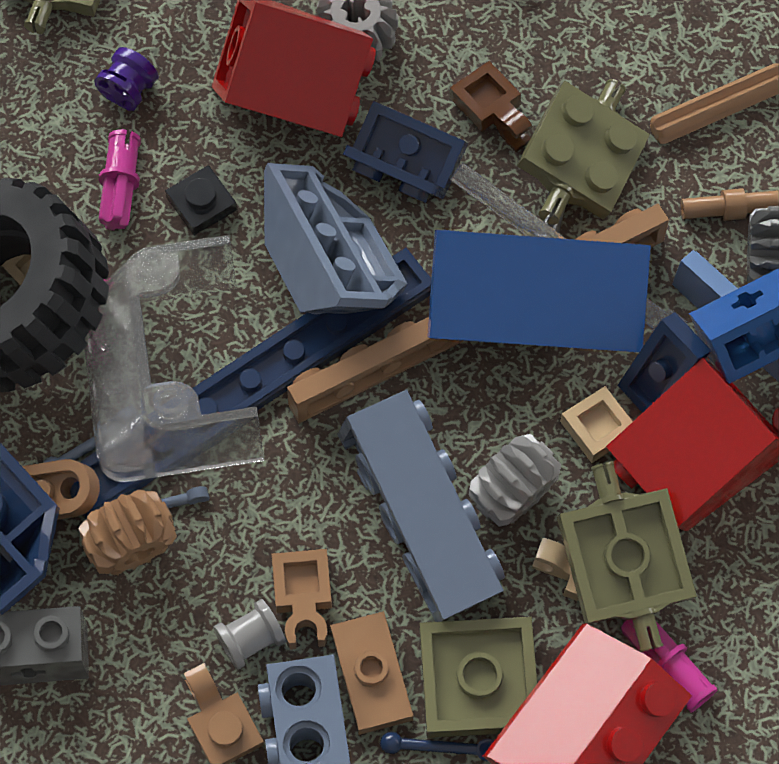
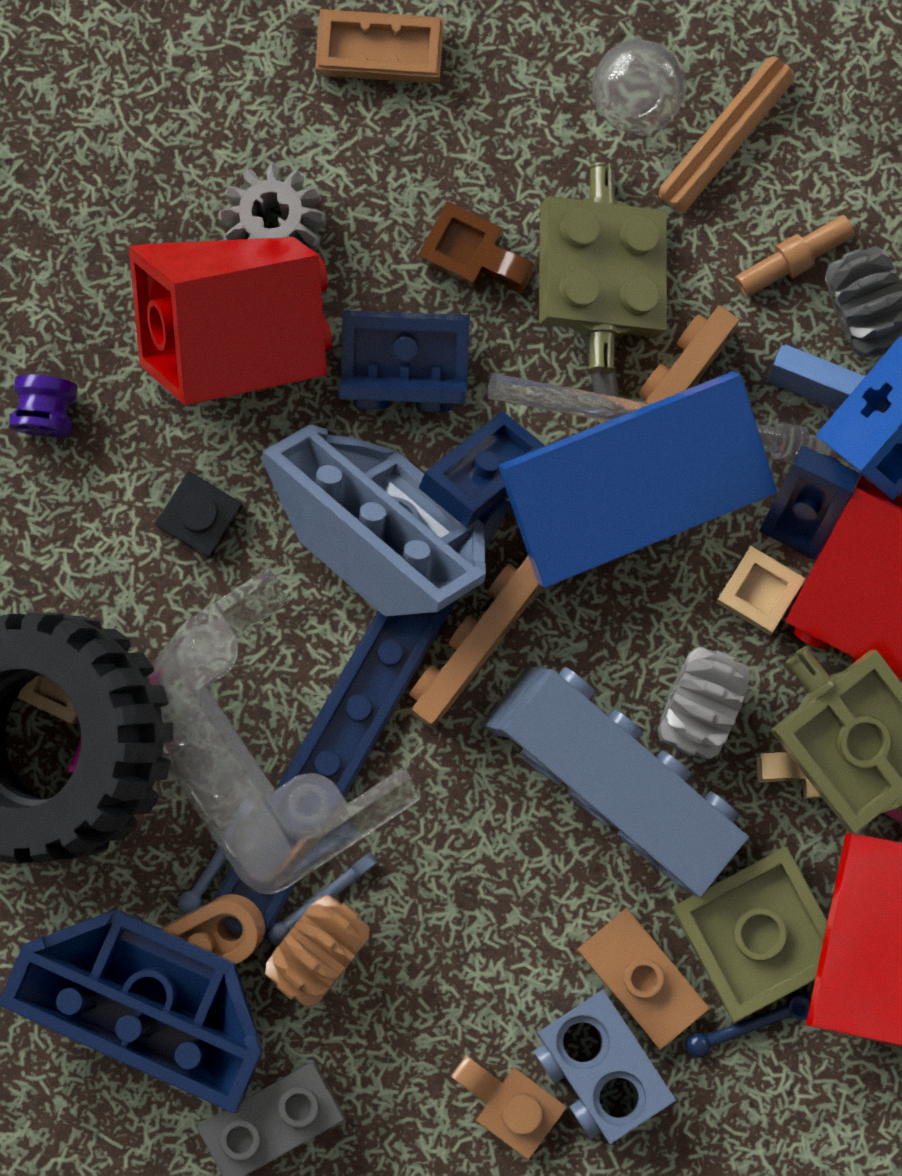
camera: 20 degrees left, 15 degrees up
dark pink axle [98,129,141,231] -> none
light grey bush [213,599,286,670] -> none
medium nougat plate [272,549,332,650] -> none
none -> dark blue plate [419,411,545,528]
none -> clear hair [591,38,687,136]

